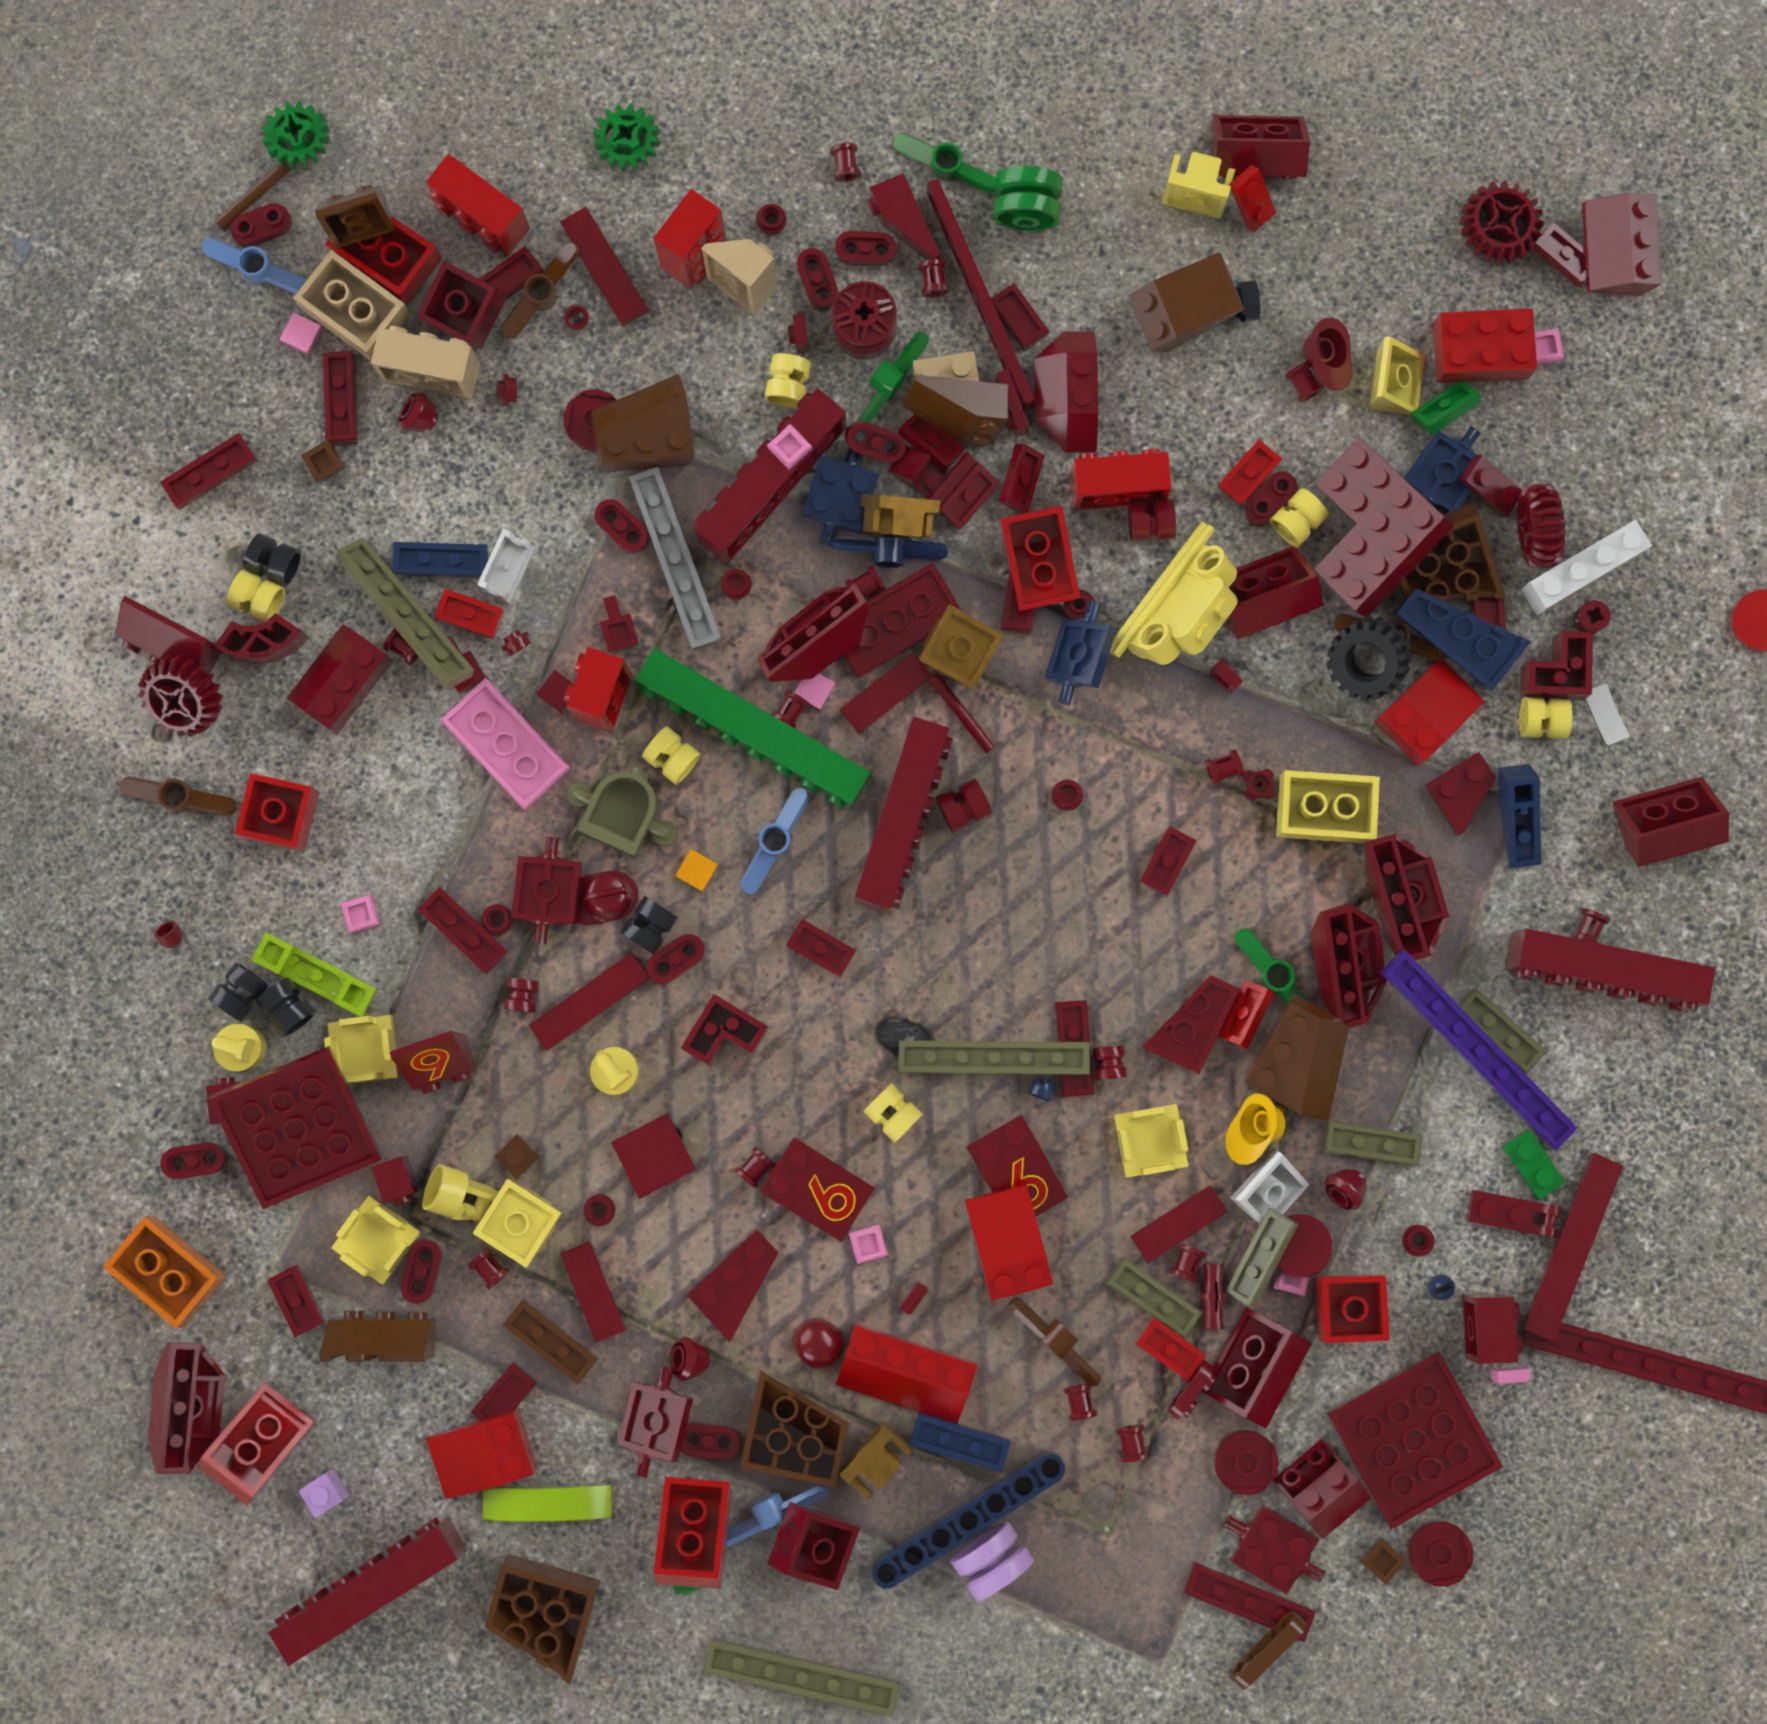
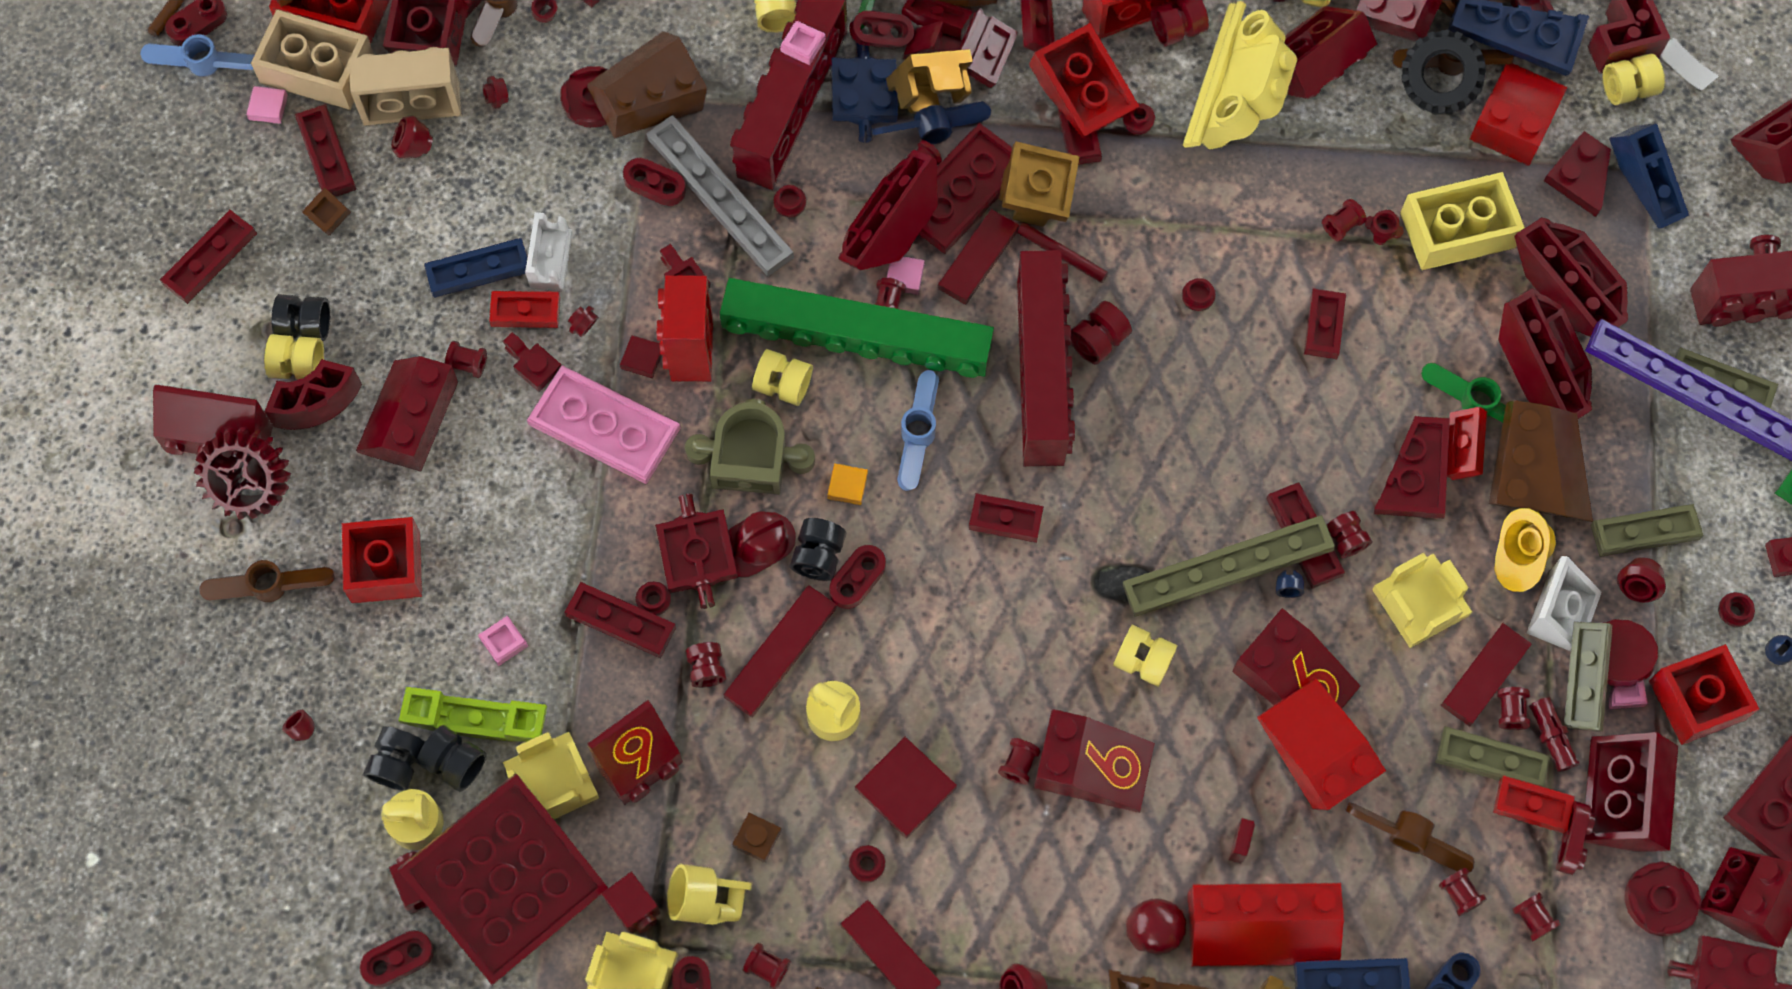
camera: 20 degrees left, 15 degrees down
olive plate [337,537,474,690] -> none
light yellow panel [472,1179,562,1268] -> none
dark red brick [681,994,770,1066] -> none
dark red wing [687,1229,779,1342] -> none
bright pink tile [849,1224,888,1264] -> none
dark blue plate [1045,601,1117,706] -> none
dark red tile [1210,659,1243,694] -> none

